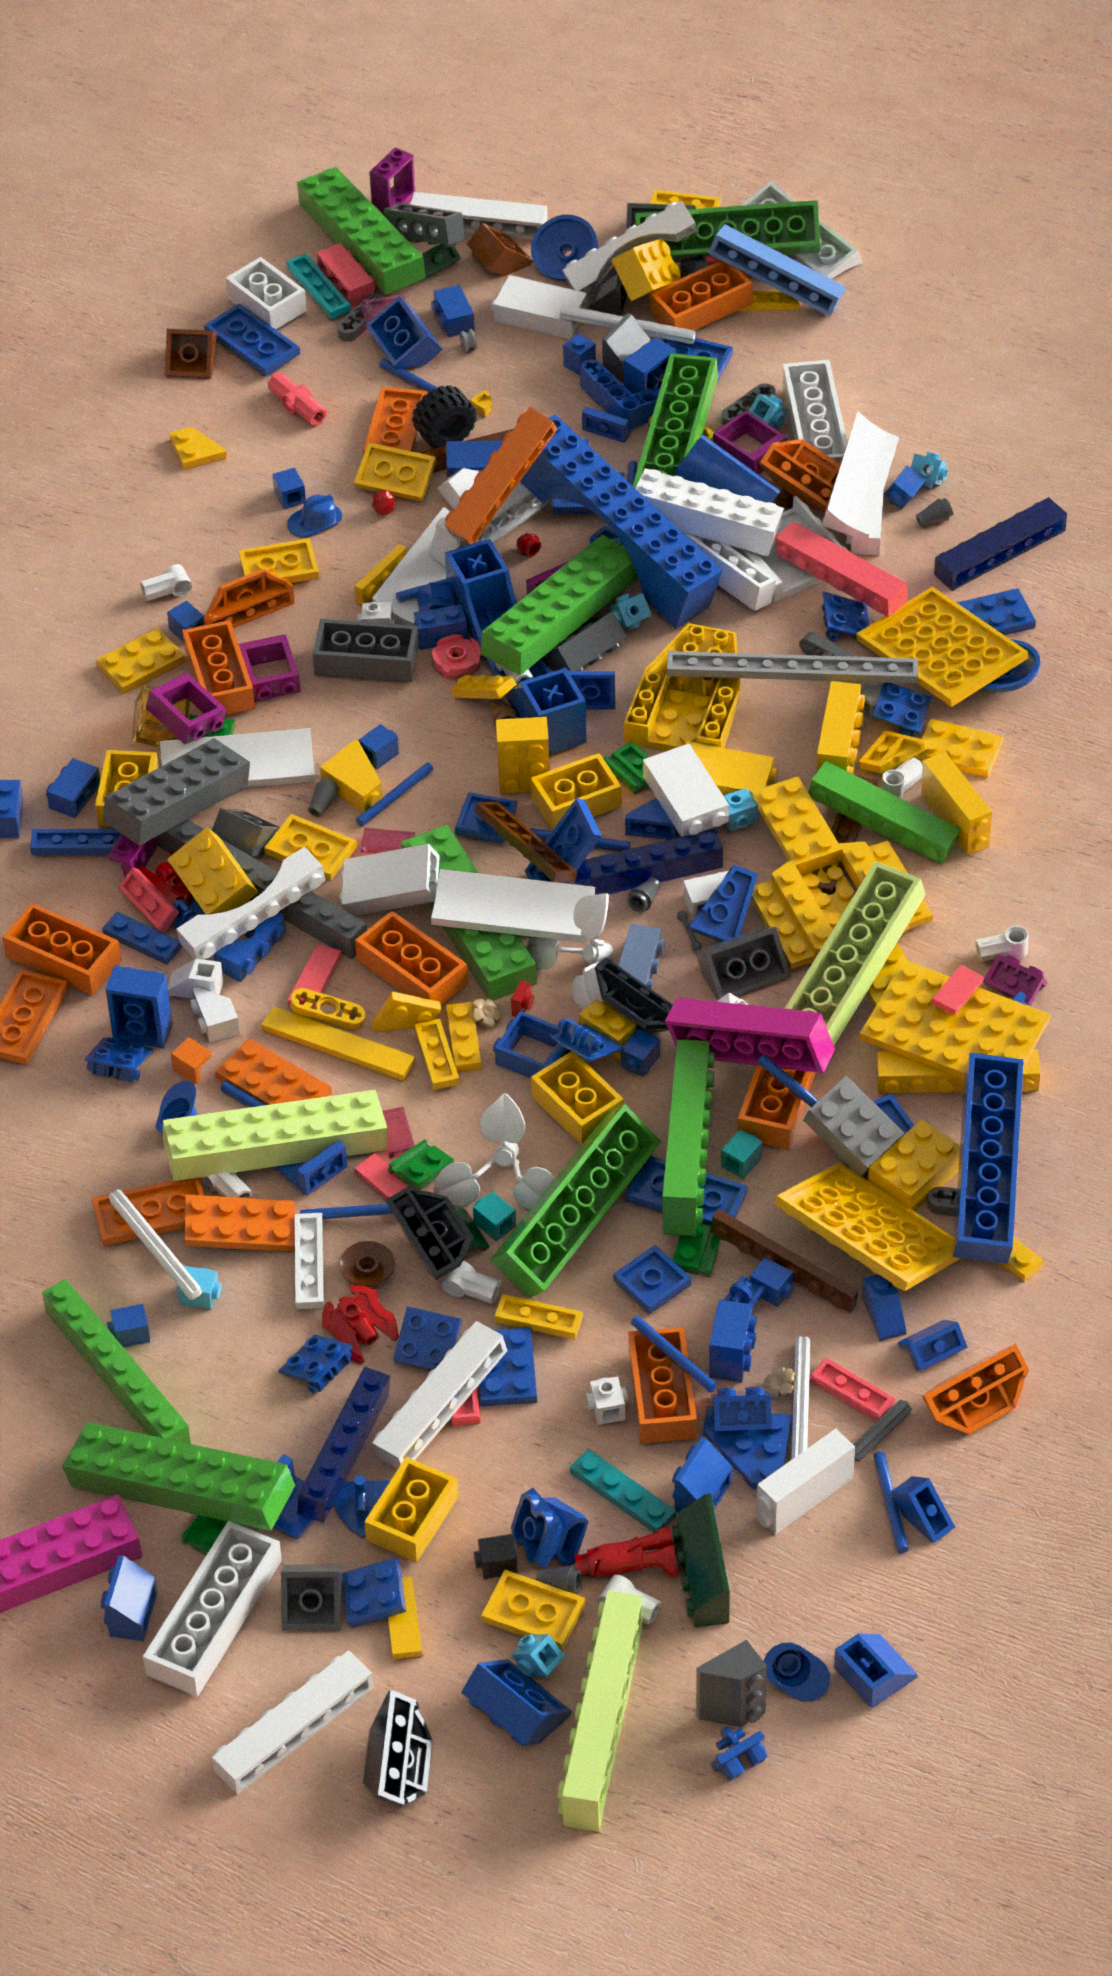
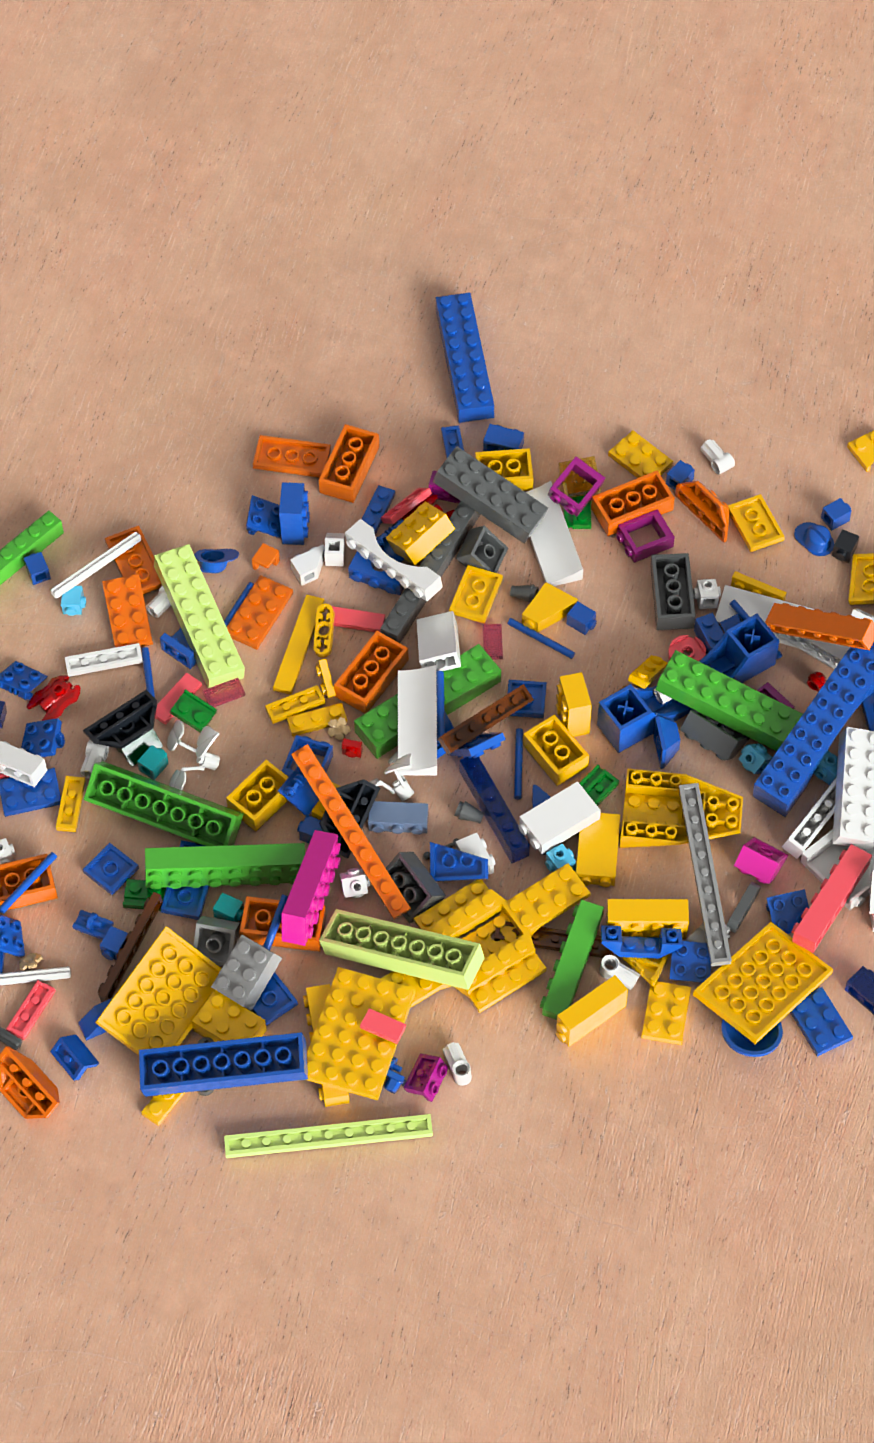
camera: 80 degrees right, 10 degrees up
reddish brown dish [340,1241,395,1287] -> none
red plate [372,491,395,515] -> none
blue brick [709,1300,757,1382] -> none
none -> light grey slope [193,916,240,966]
none -> yellowish green plate [224,1114,433,1158]
none -> orange plate [291,744,411,919]
none -> blue slope [601,925,683,959]
none -> dark pink slope [734,837,789,884]
none -> black brick [832,529,859,563]

